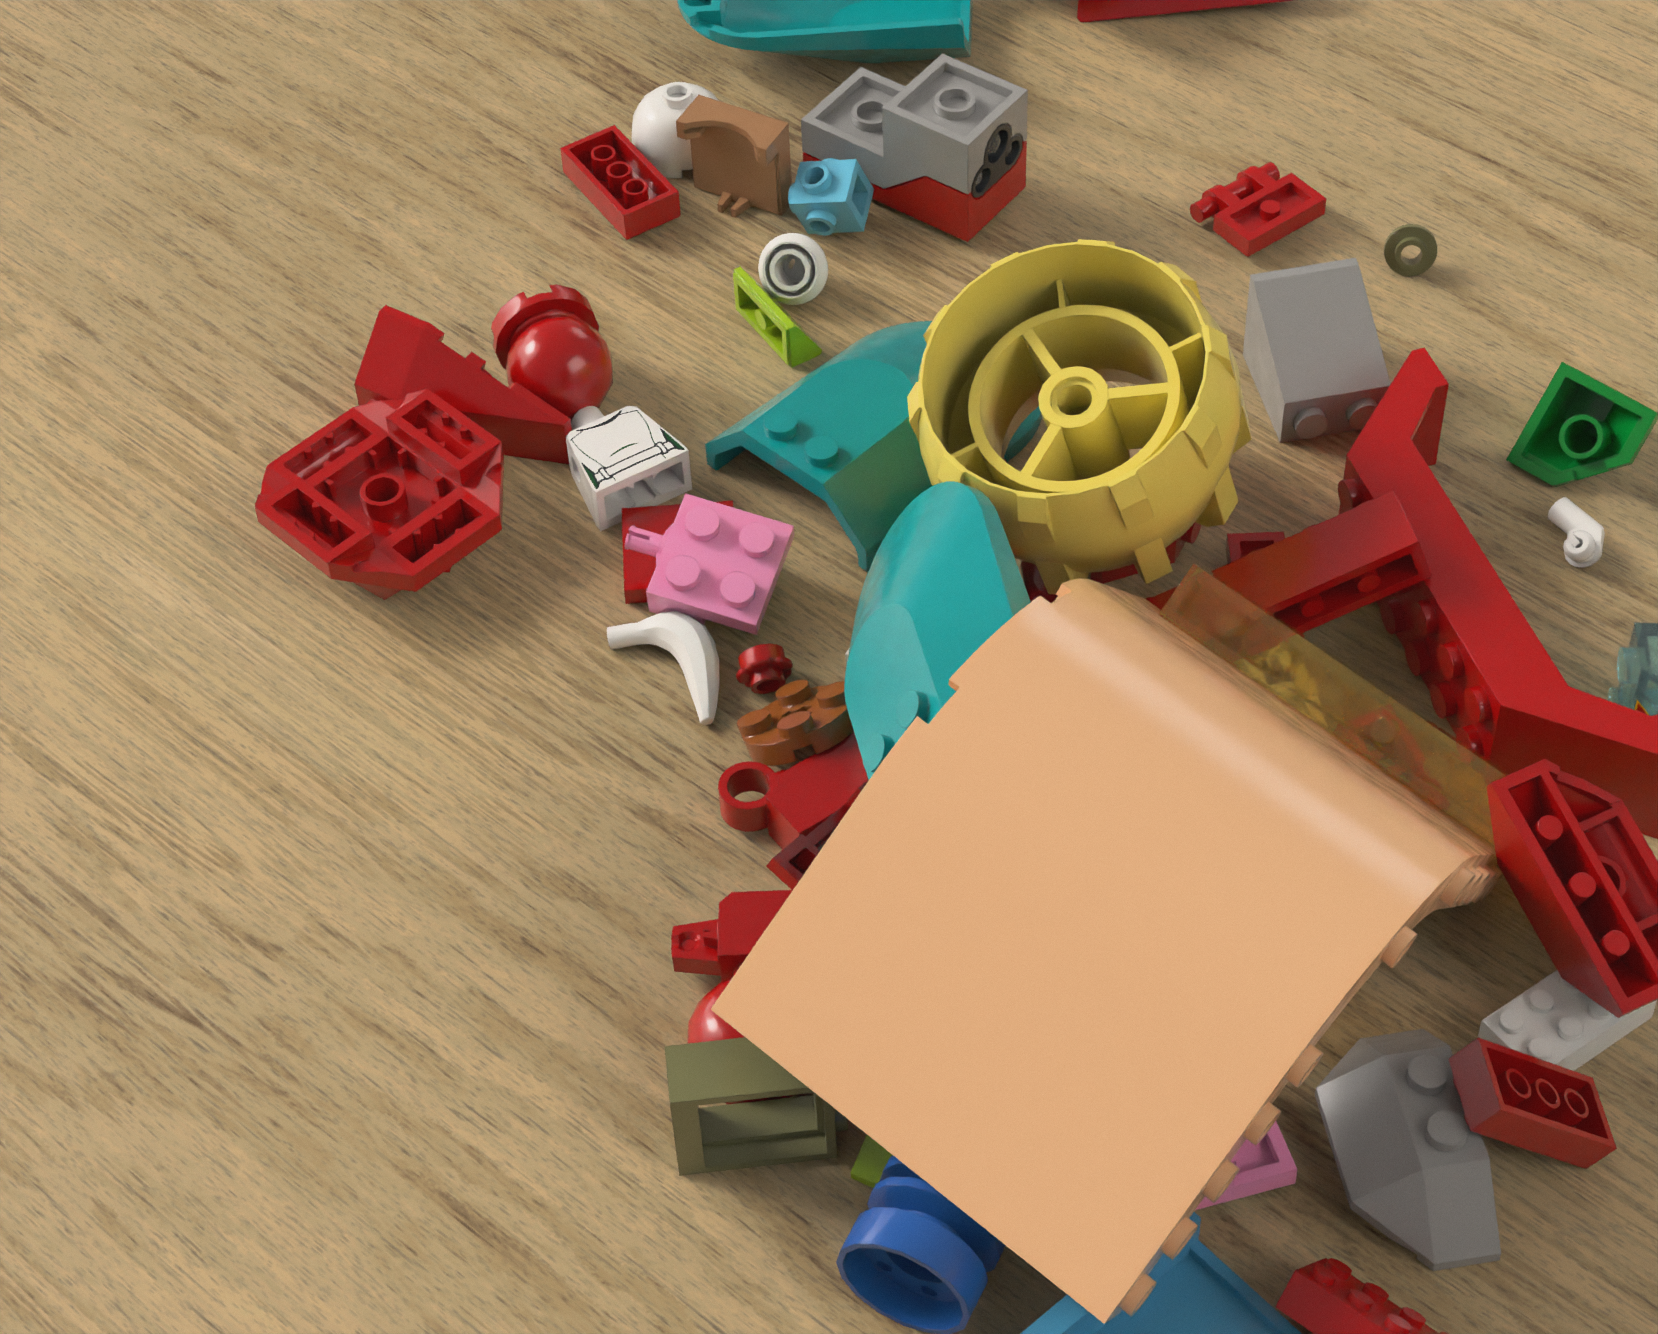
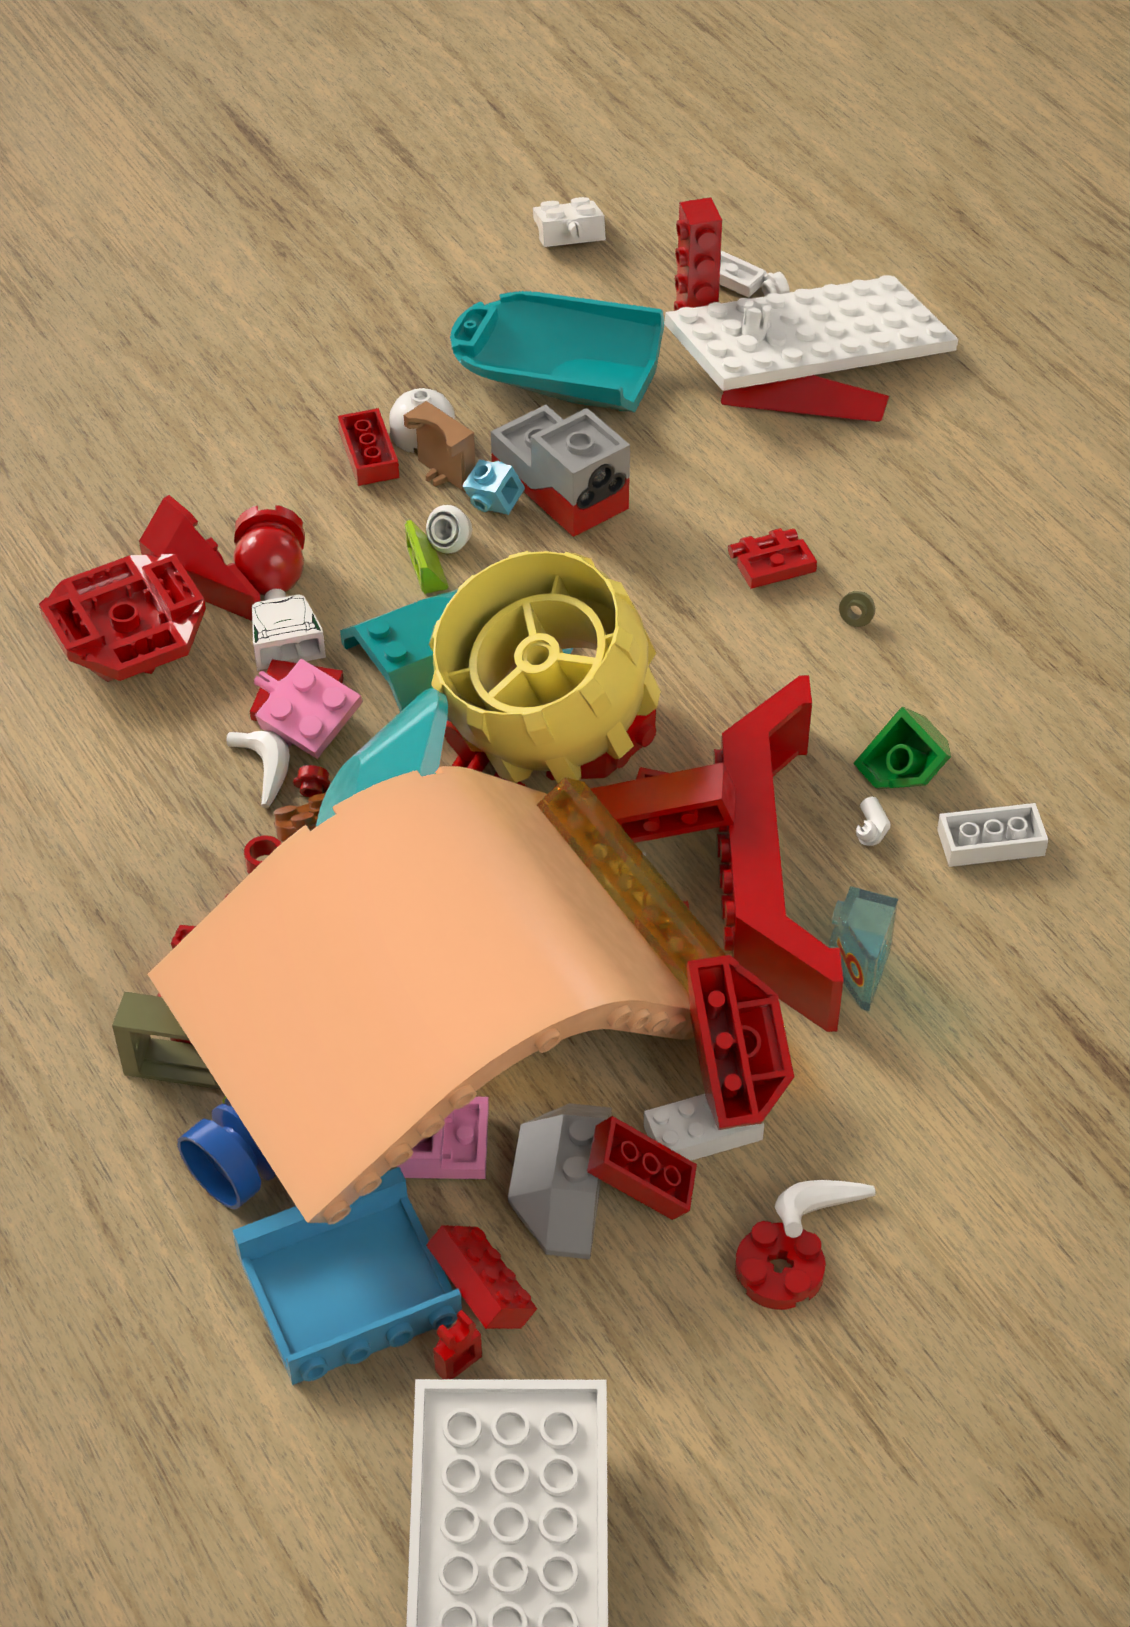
camera: 15 degrees right, 0 degrees up
light grey slope [1243,258,1391,443] -> none

